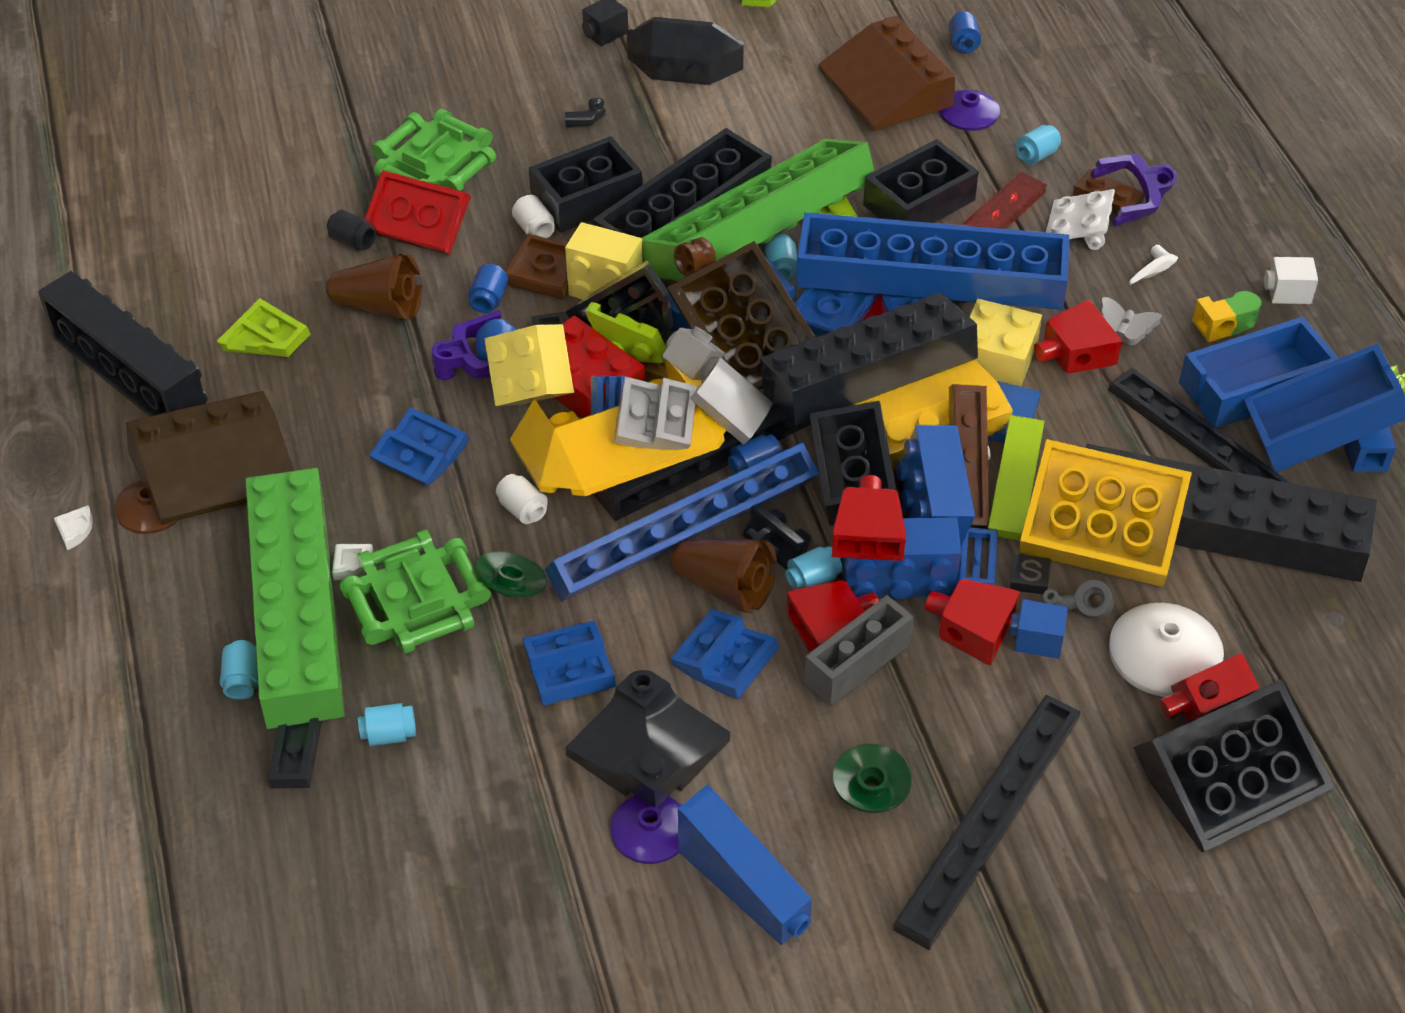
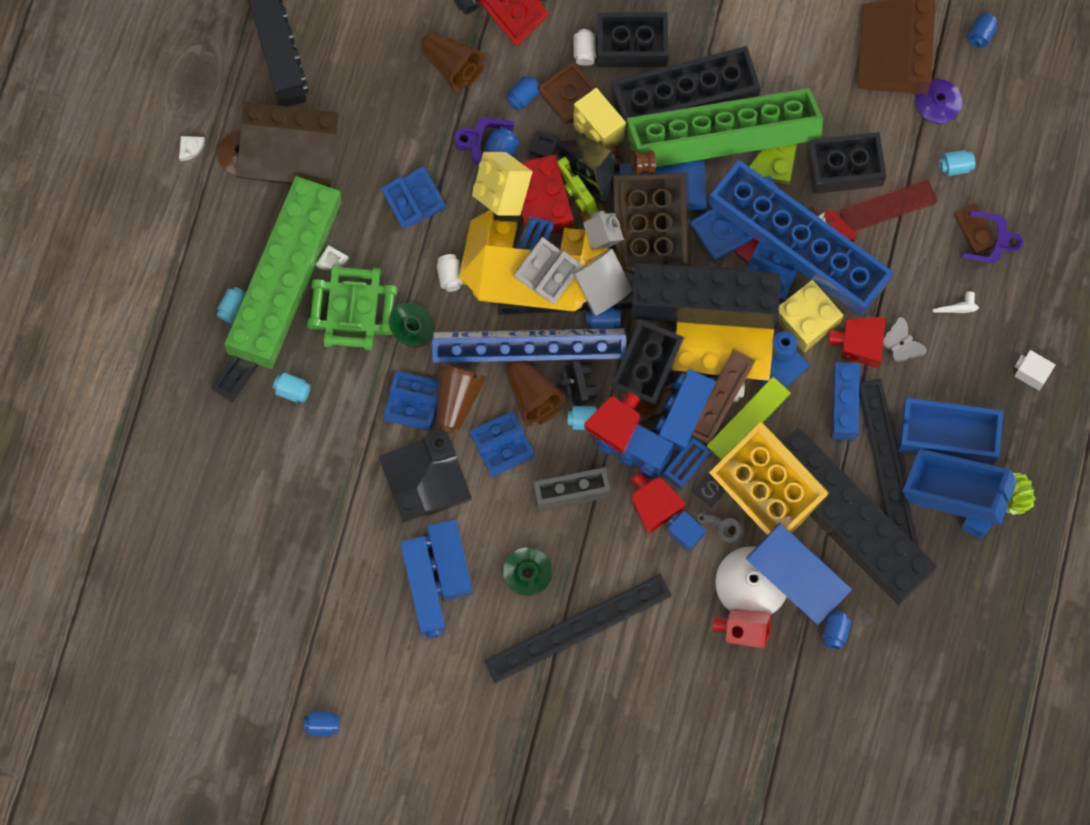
camera: 30 degrees right, 25 degrees up
lime wing [216,298,311,357] -> none
dark purple dish [611,796,681,864] -> none
medium azure brick [764,234,798,281] -> none
red torso [786,580,879,653] -> none
white hinge [1046,189,1115,250] -> none
black slope [1133,680,1335,852] -> none
leg [1192,291,1261,342] -> none
none -> blue brick [424,519,473,601]
none -> reddish brown cone [436,364,486,433]
none -> tile [746,522,852,625]
none -> blue brick [772,331,797,361]
none -> blue brick [822,611,852,650]
none -> blue brick [831,362,860,441]

